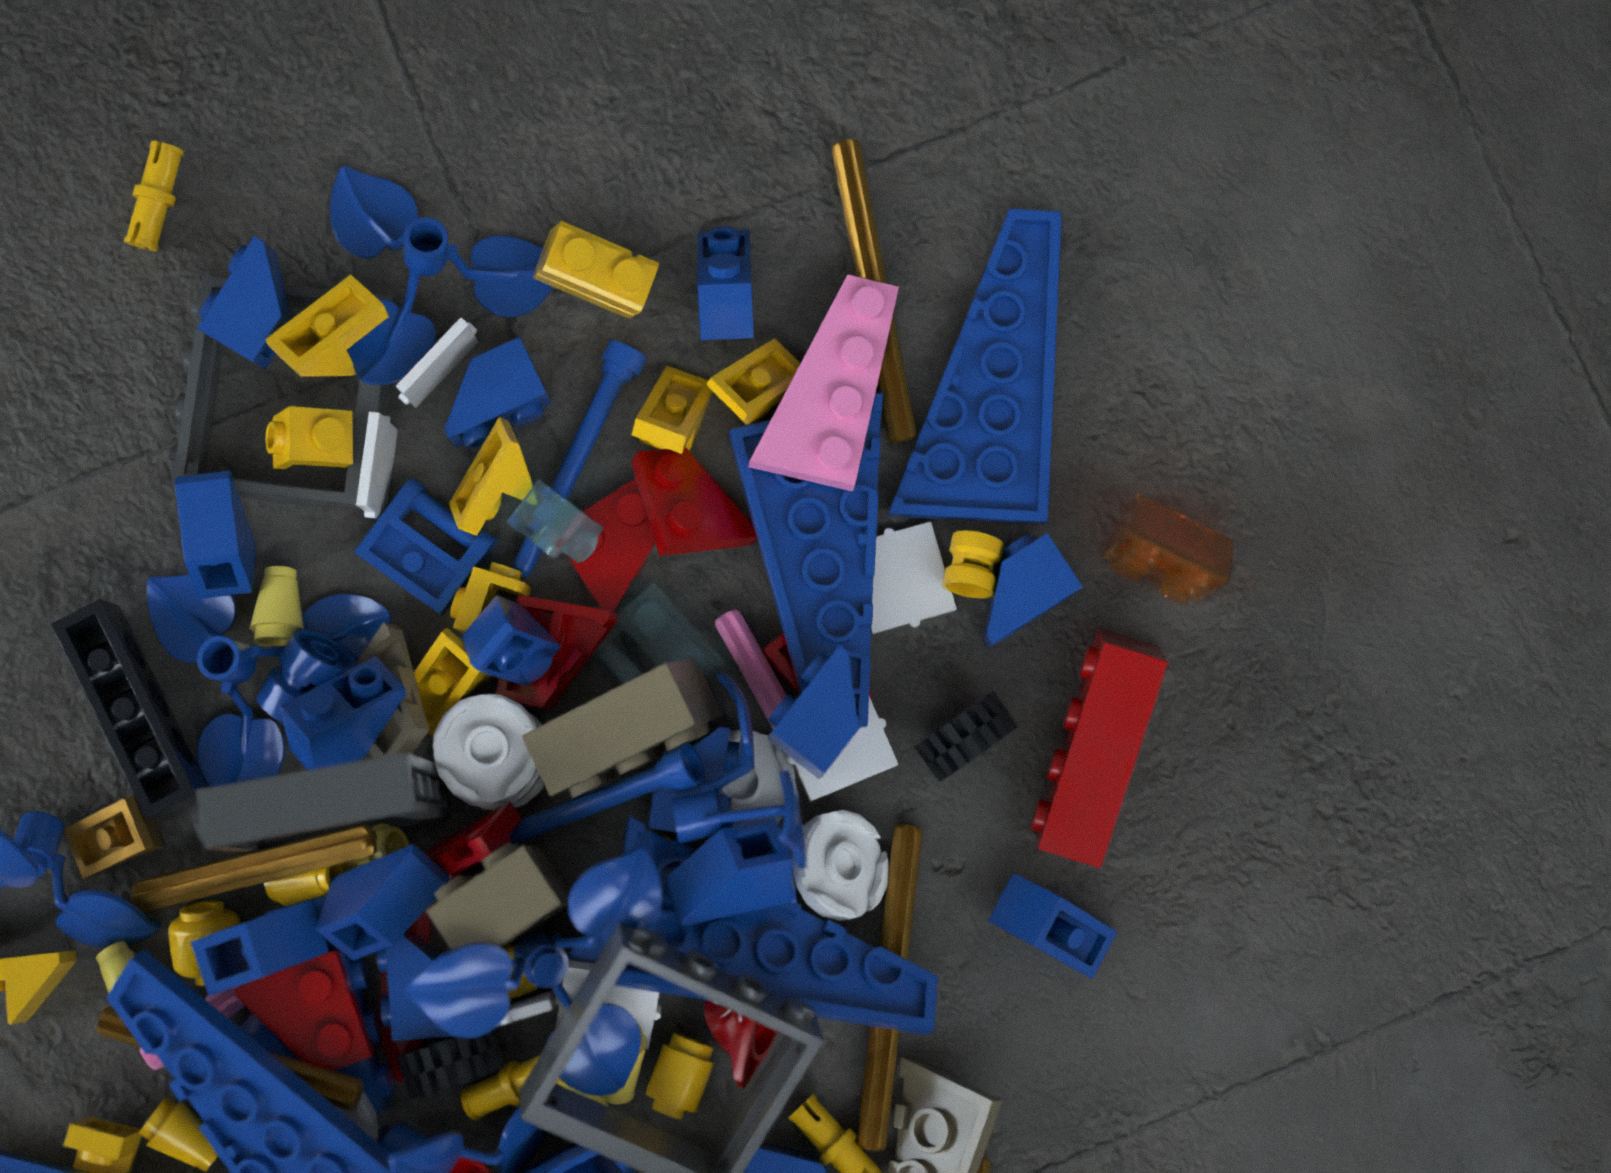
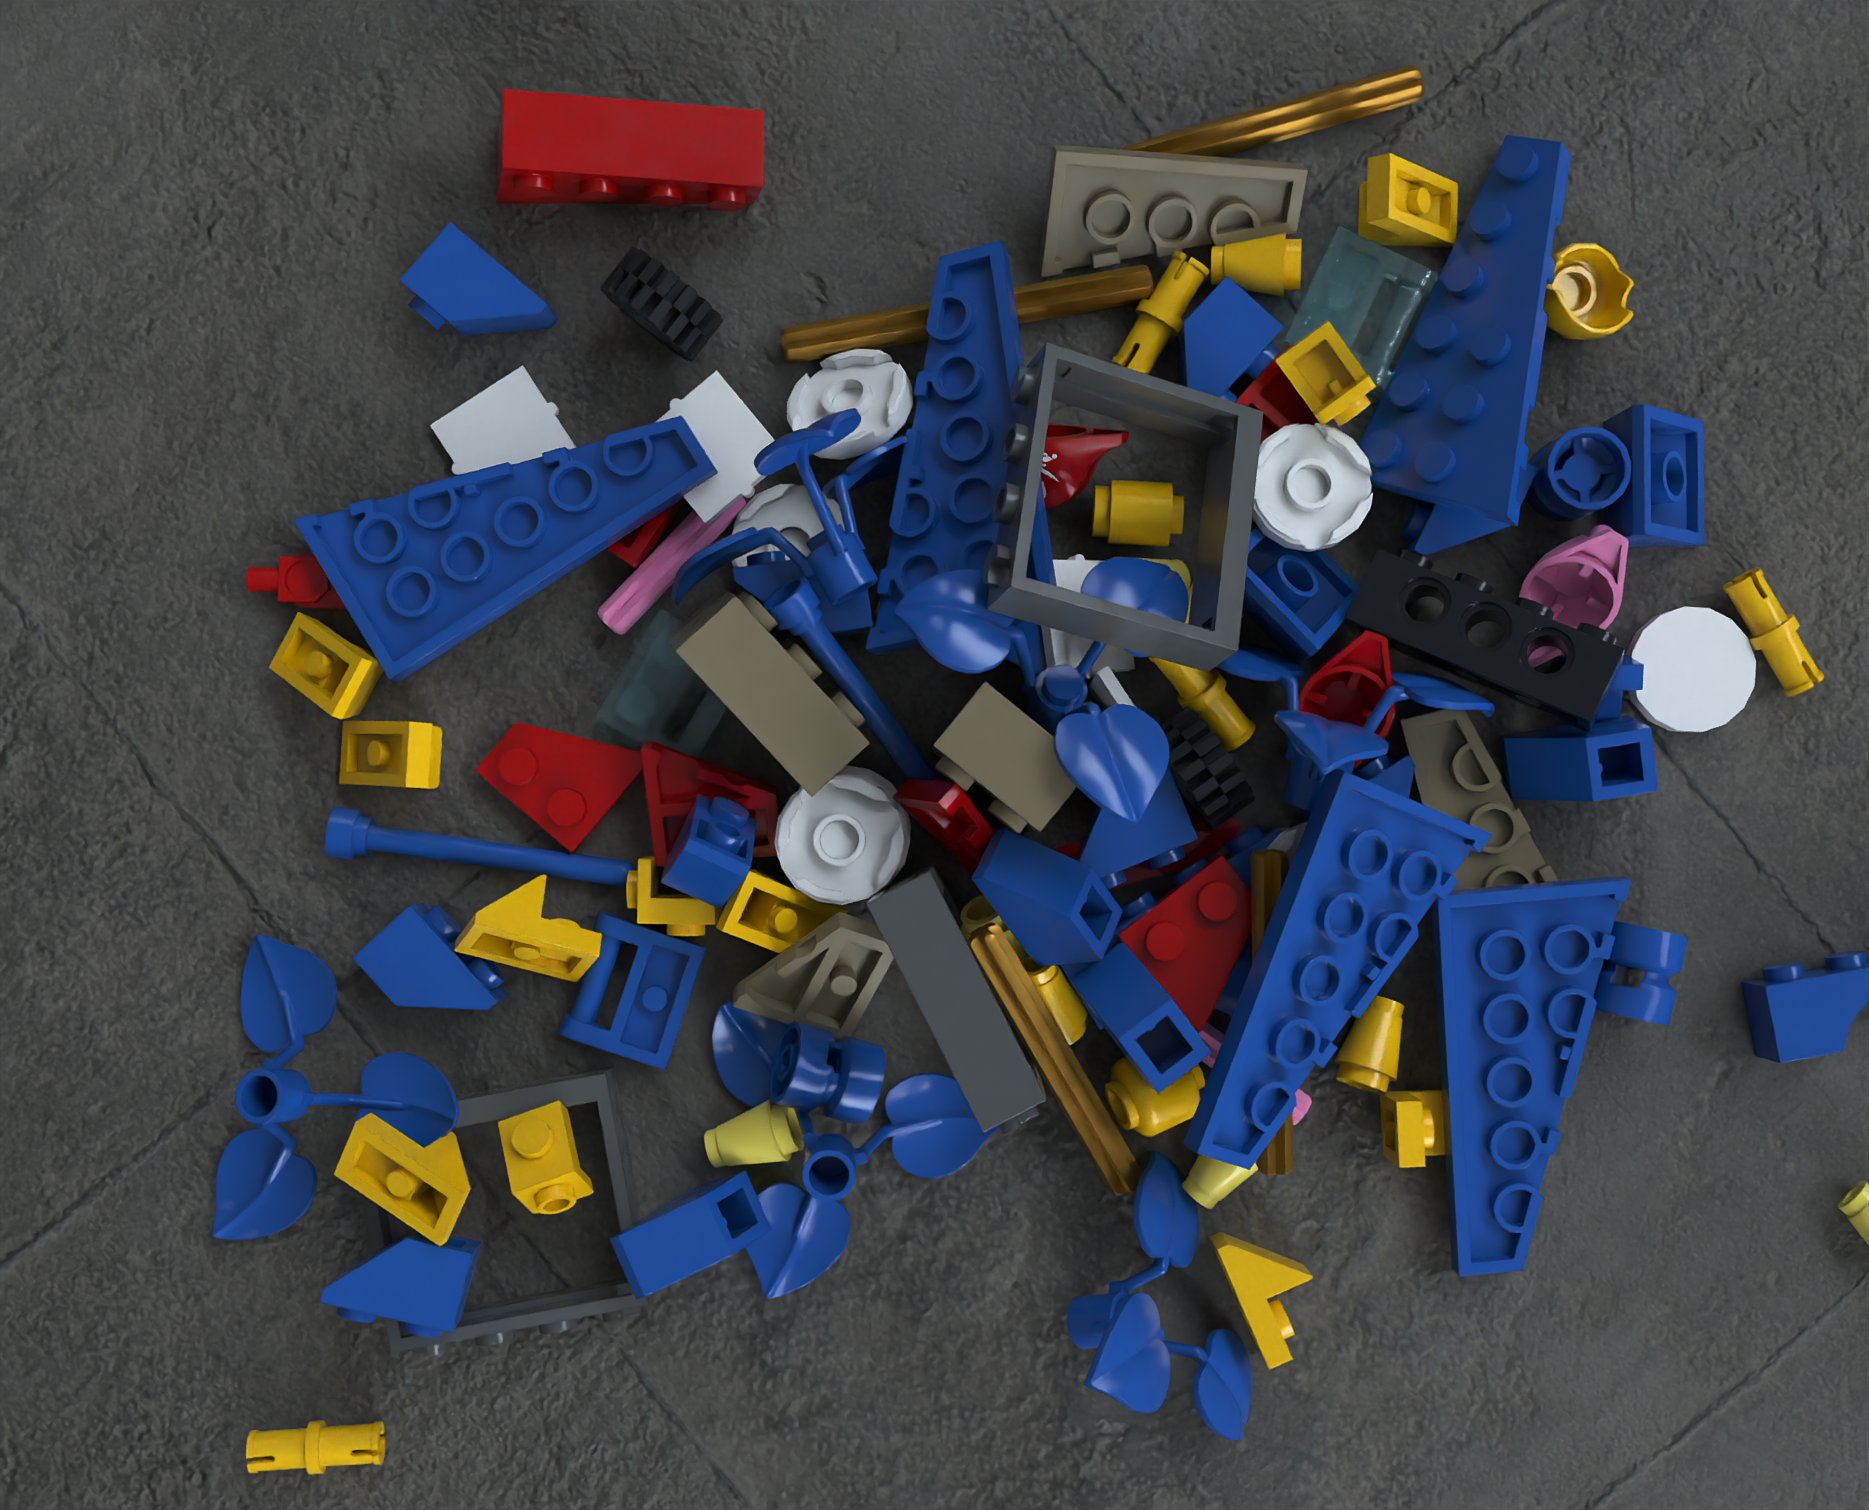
camera: 110 degrees left, 5 degrees up
black brick [51,599,209,820] -> none
pearl gold slope [63,795,165,879] -> none
blue slope [280,655,406,770] -> none
white piece [356,412,398,519] -> none
white piece [396,318,478,408] -> none
clear light blue brick [506,479,604,563] -> none
yellow brick [532,221,659,319] -> none
red wing [631,447,757,556] -> none
blue slope [666,817,793,927] -> none
blue slope [697,227,754,340] -> none
bright pink wing [748,274,899,492] -> none
blue slope [767,645,859,780] -> none
pearl gold axle [832,139,916,443] -> none
blue wing [888,209,1062,525] -> none
yellow wheel [942,530,1004,599] -> none
blue slope [988,873,1117,979] -> none
clear orange slope [1102,493,1234,605] -> none

